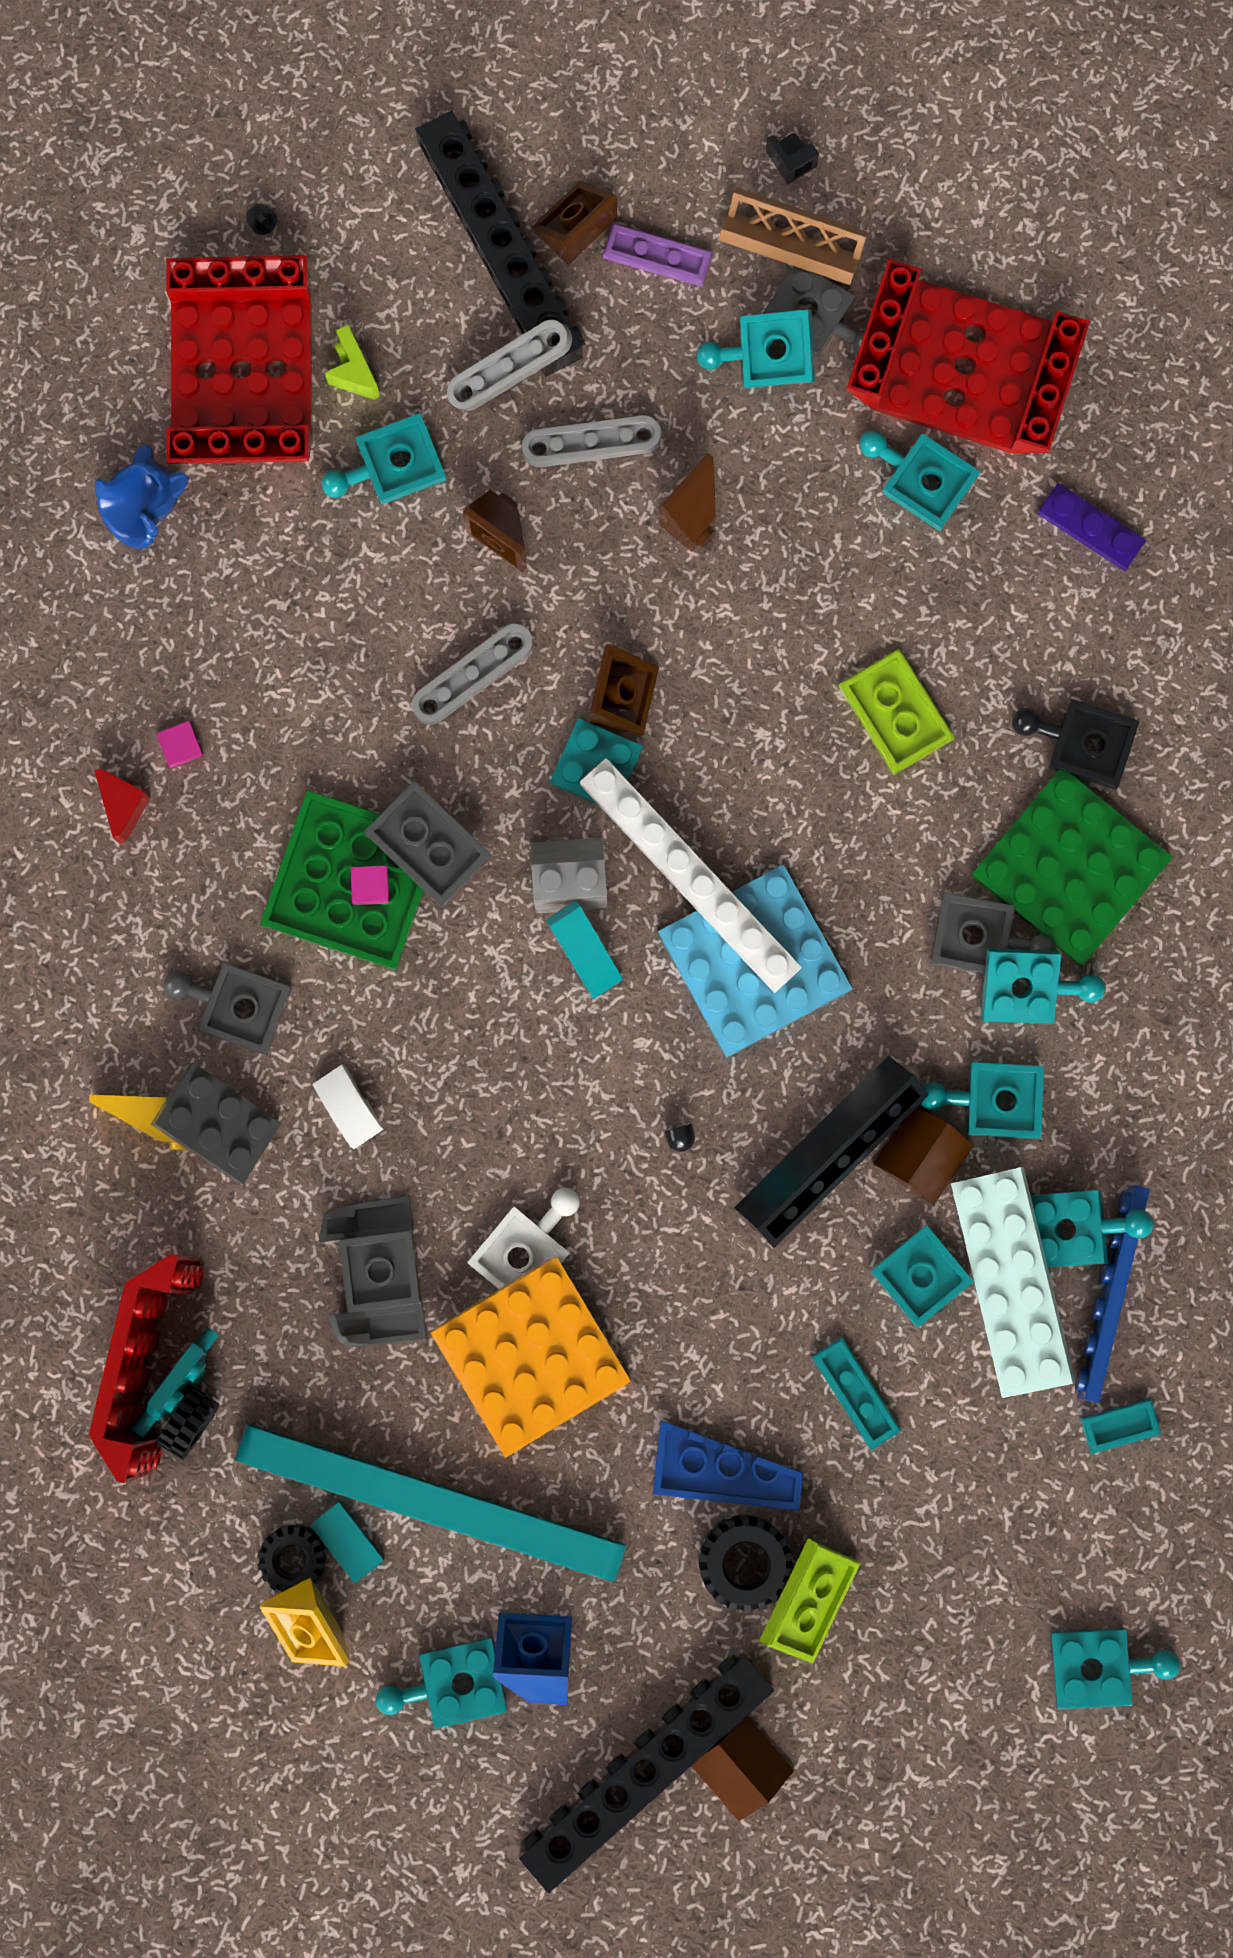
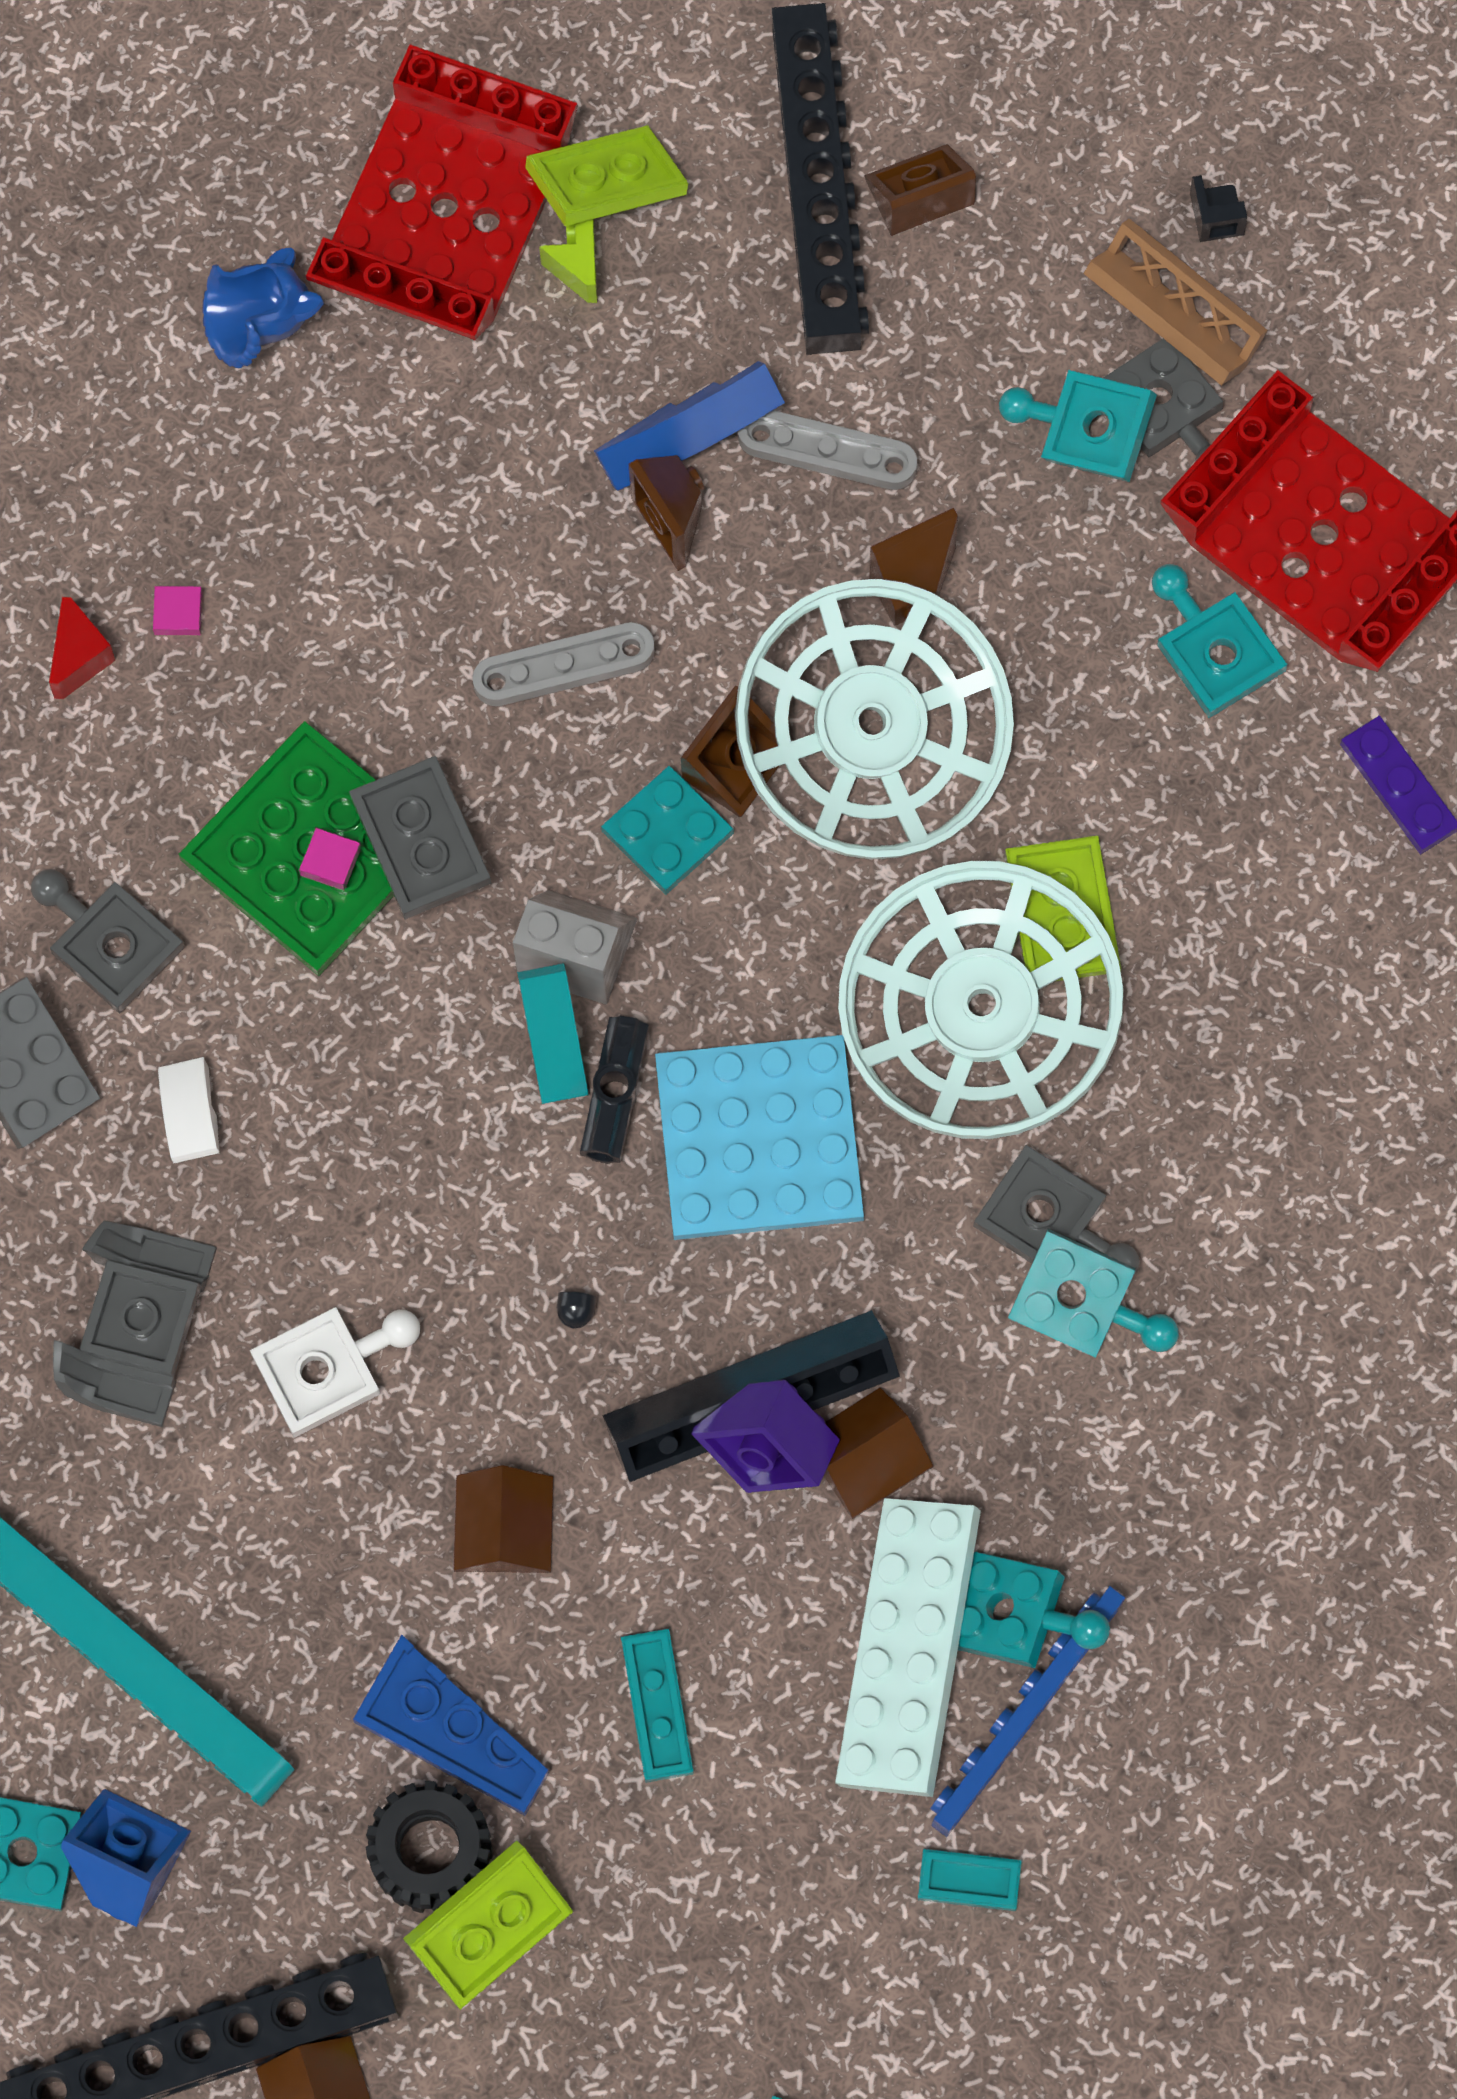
camera: 25 degrees right, 10 degrees down
black hinge [246,203,277,235] -> none
teal plate [321,413,447,505] -> none
light orange plate [430,1255,631,1458] -> none
light grey plate [447,320,572,411] -> none
white plate [580,758,802,994] -> none
medium lavender tile [603,223,713,287] -> none
teal plate [870,1225,974,1328] -> none
teal plate [921,1062,1044,1139] -> none
green plate [971,770,1173,967] -> none
black plate [1012,699,1140,790] -> none
none -> reddish brown slope [454,1465,553,1573]
none -> lime tile [525,125,688,226]
none -> black piece [580,1015,649,1164]
none -> blue slope [594,361,785,491]
none -> dark purple slope [692,1380,840,1493]
none -> light aqua dish [735,579,1014,859]
none -> light aqua dish [838,861,1124,1139]

